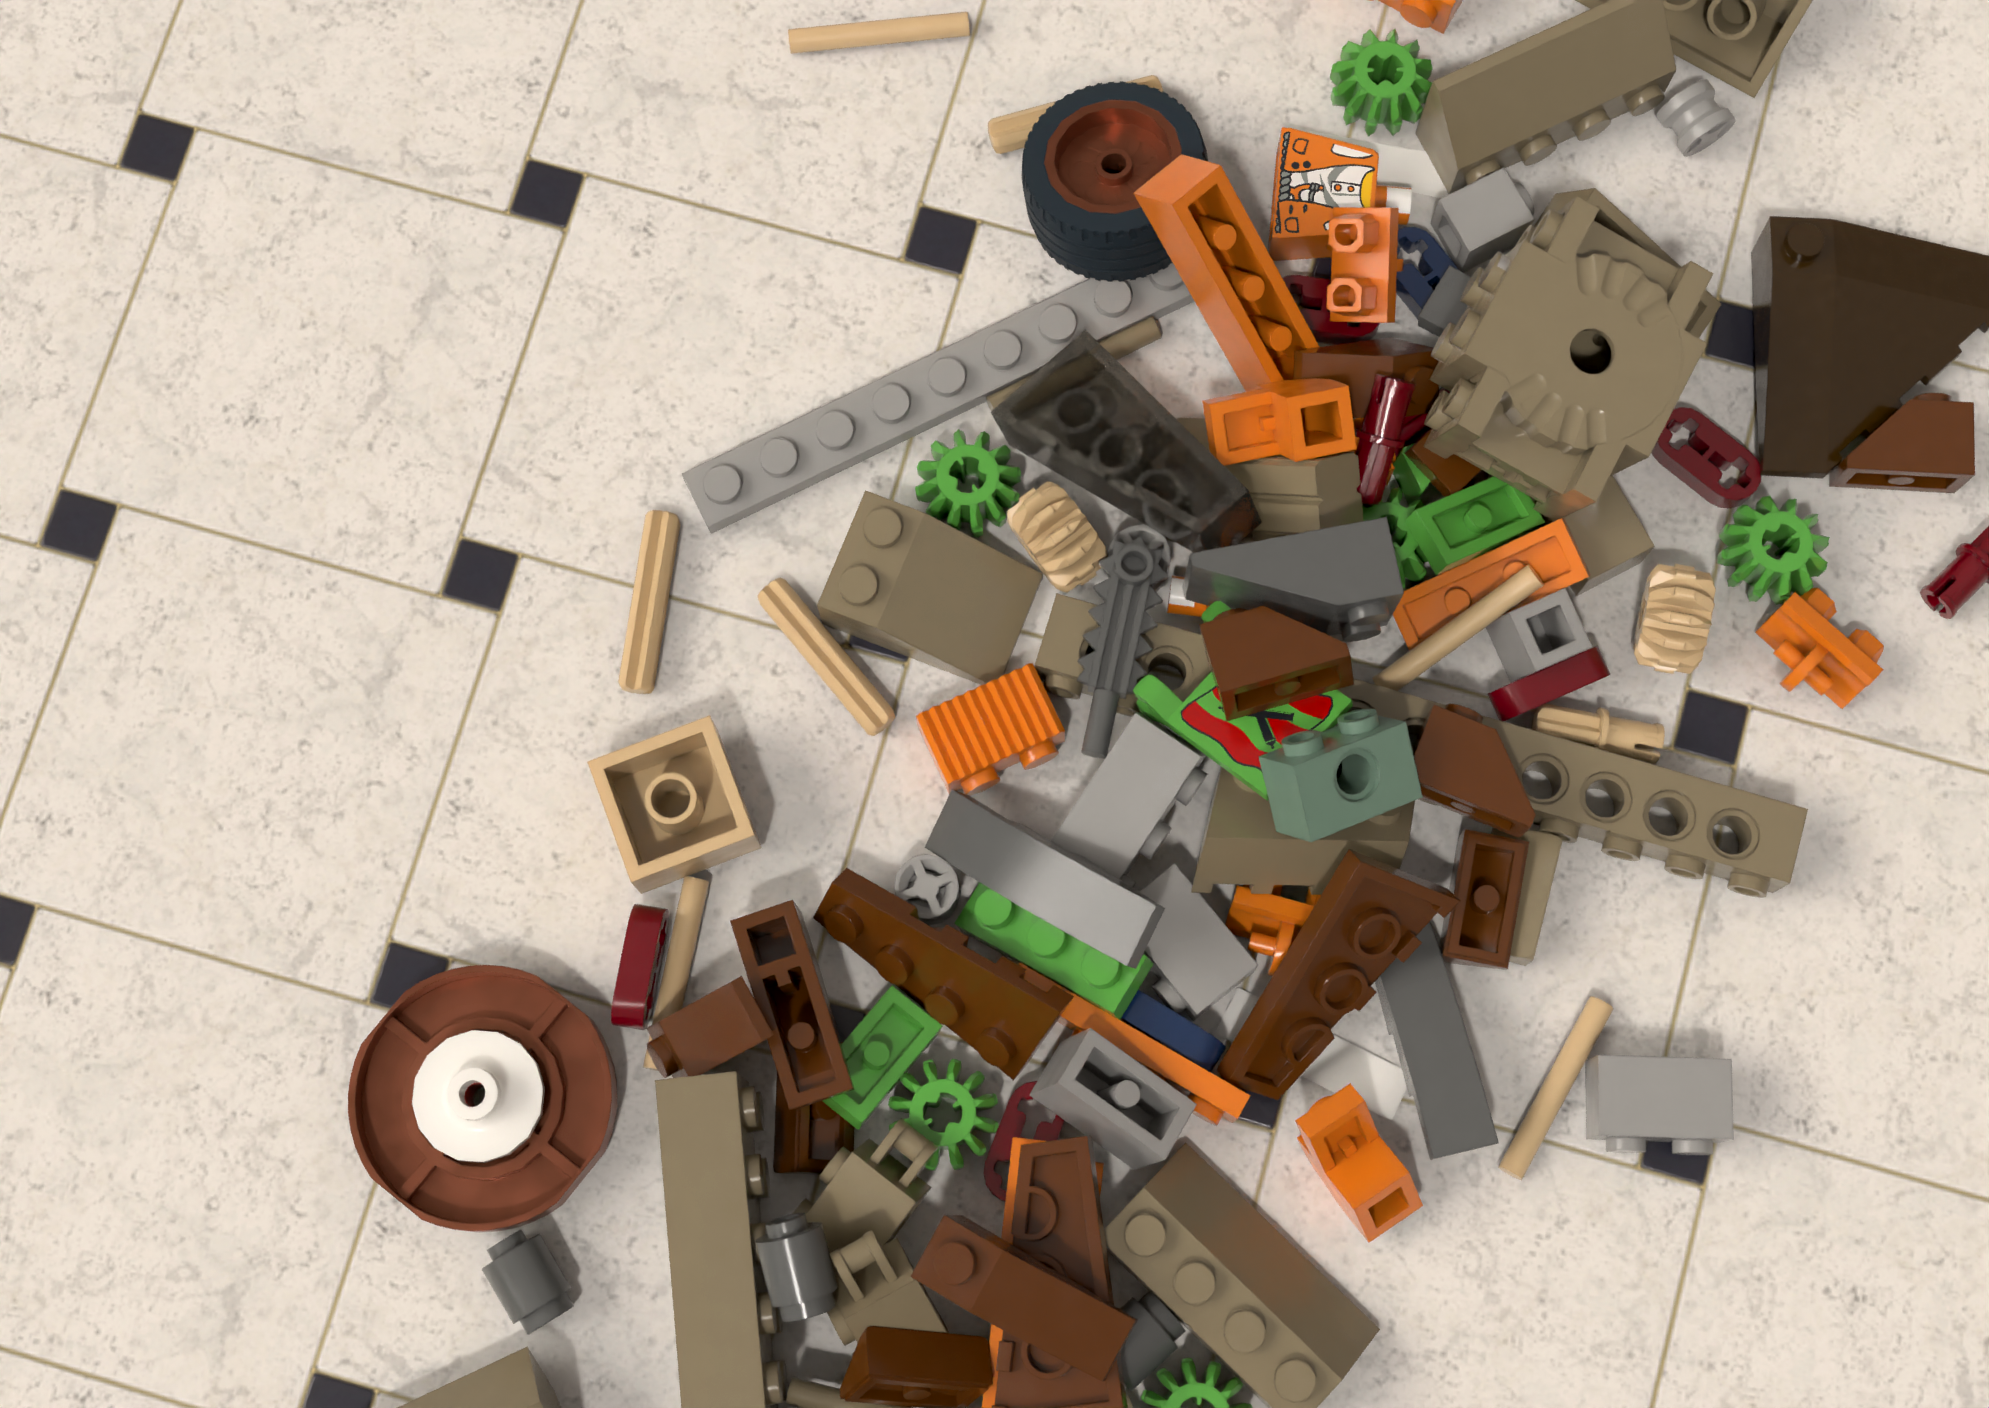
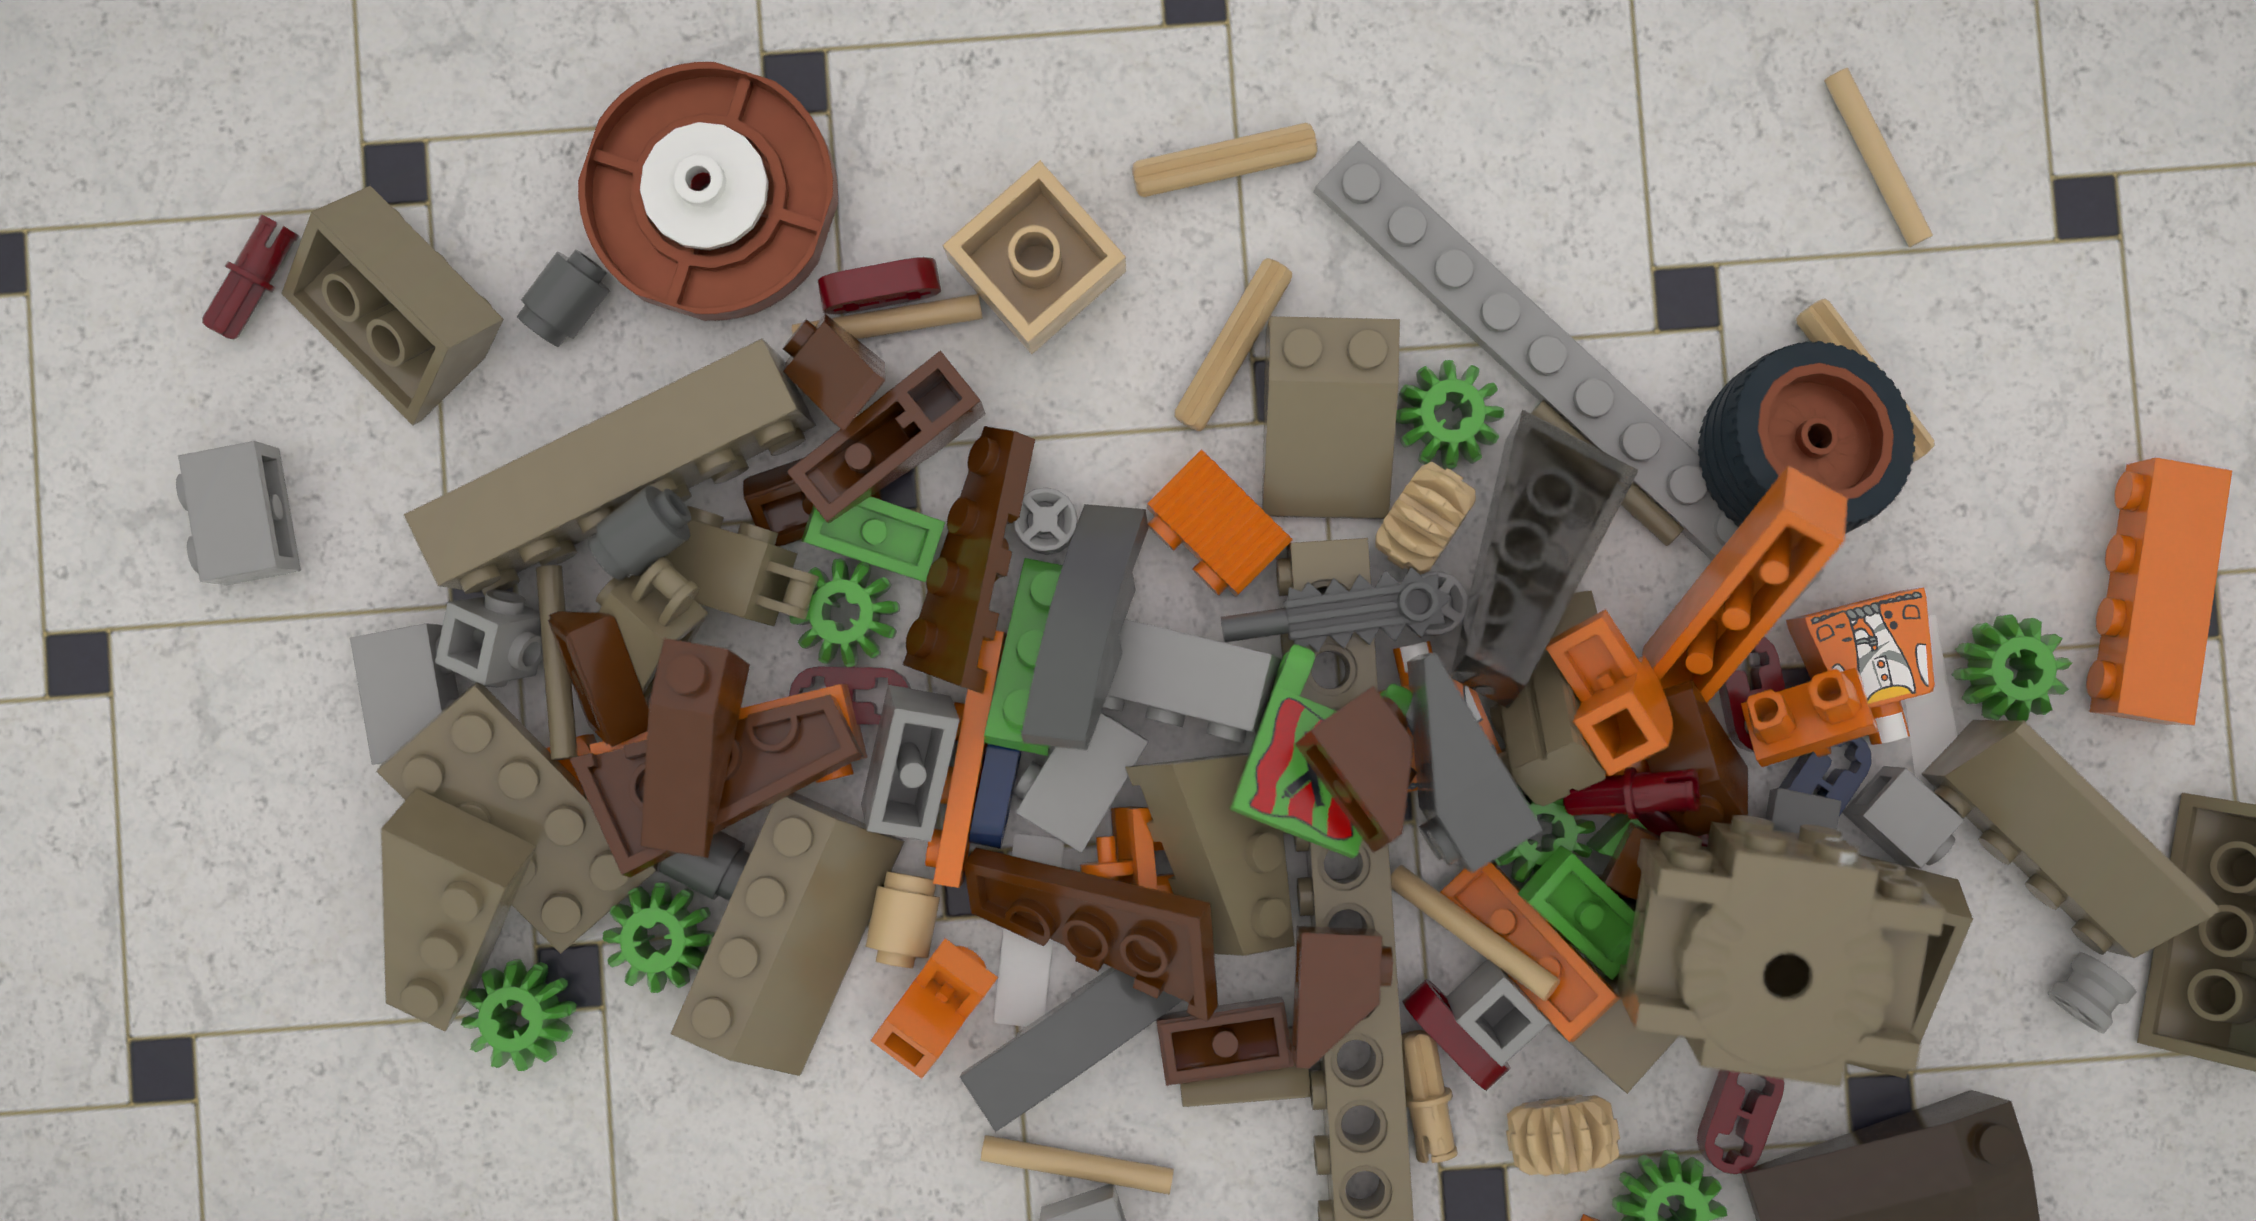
camera: 70 degrees right, 10 degrees up
sand green brick [1259,709,1423,842] -> none
none -> tan brick [865,871,940,968]

